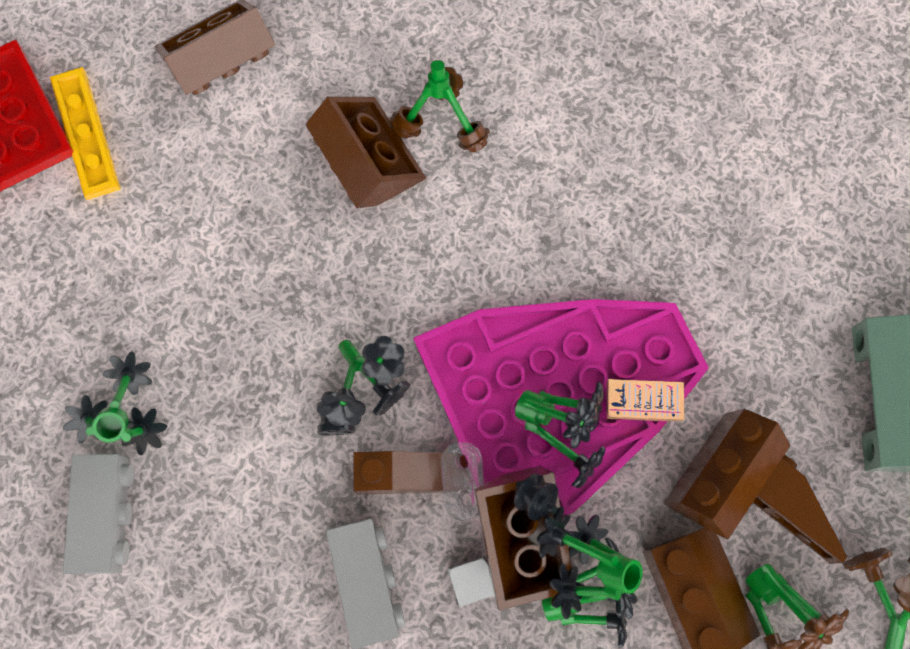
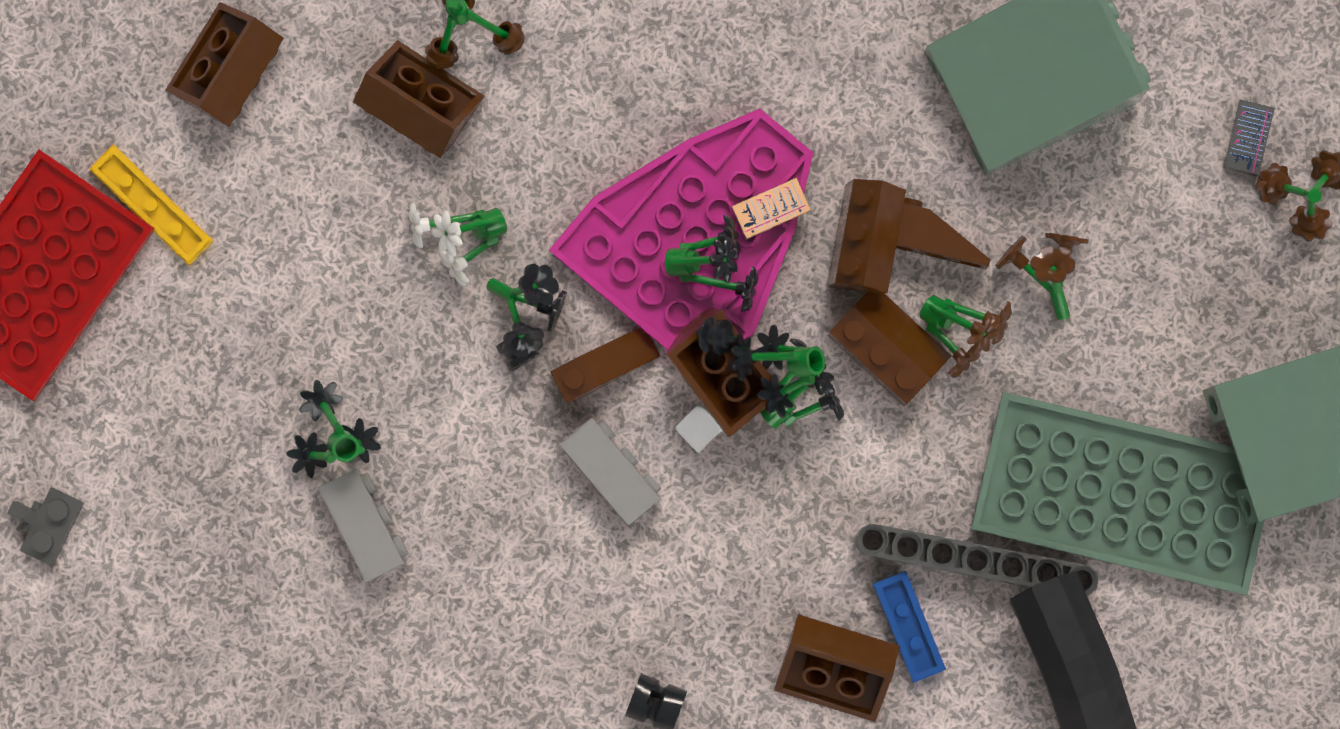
camera: 25 degrees left, 10 degrees up
clear plate [441,442,484,521] -> none
none -> plant [408,203,507,287]

